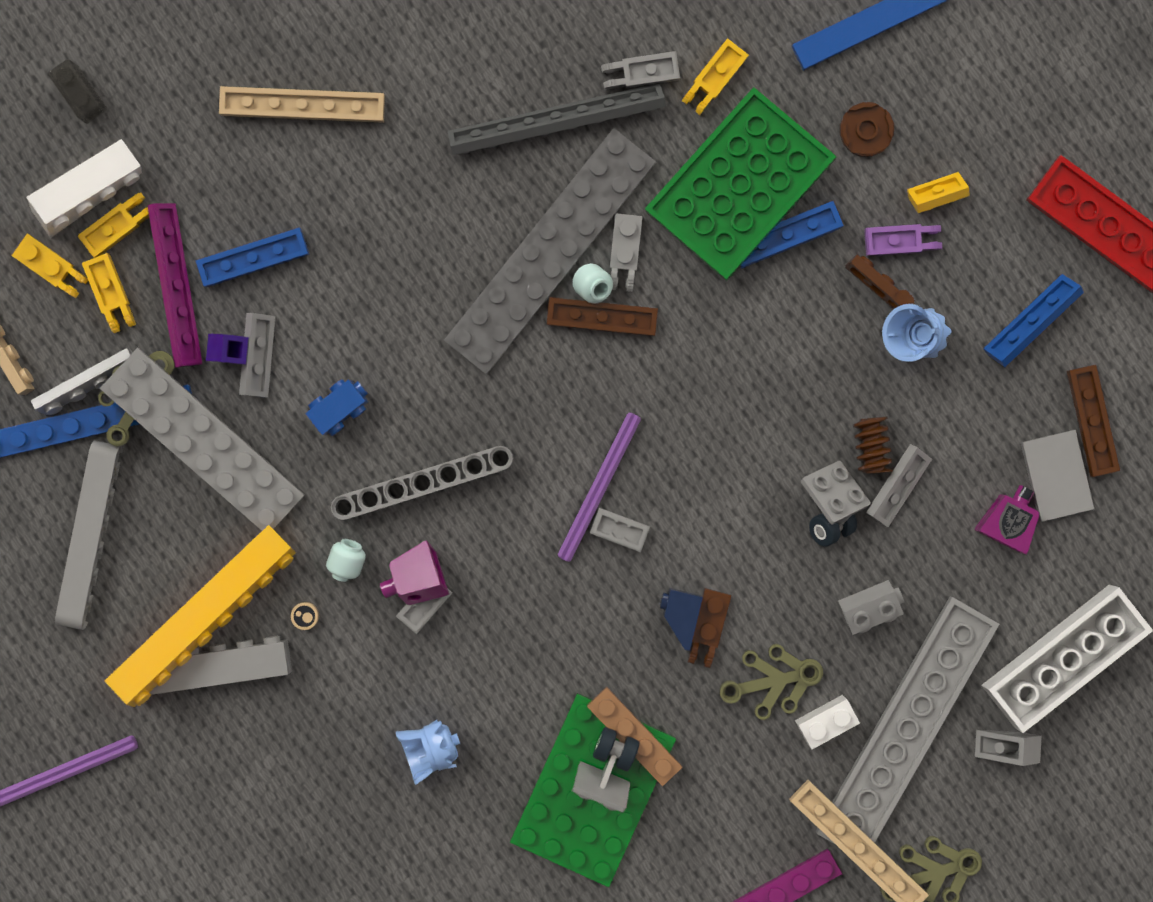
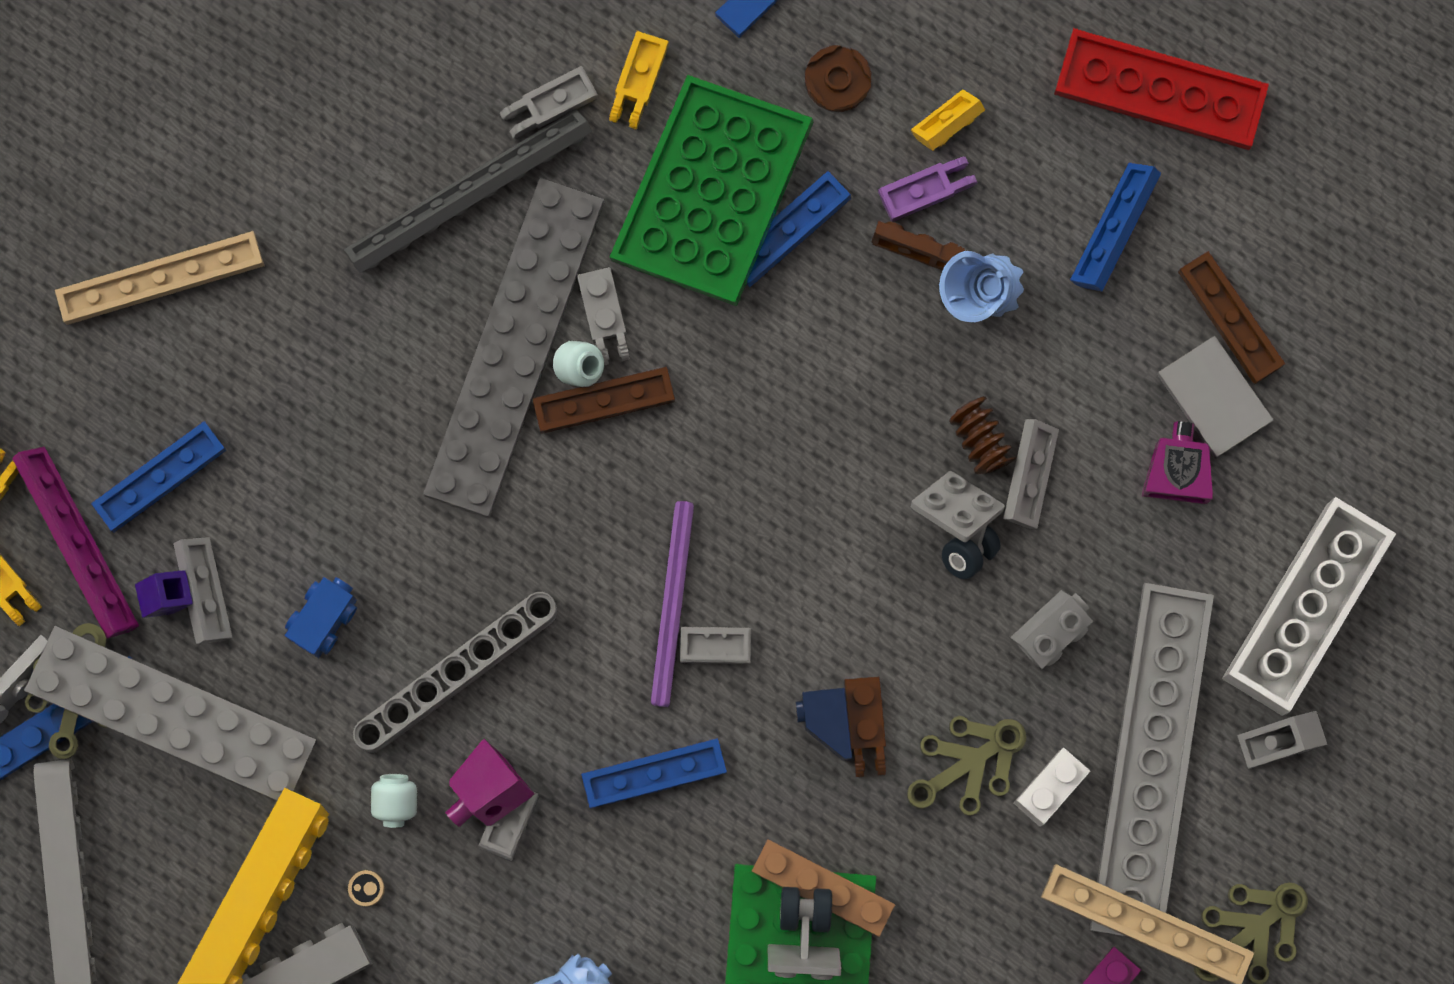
camera: 20 degrees left, 10 degrees down
none -> blue plate [581,738,727,809]

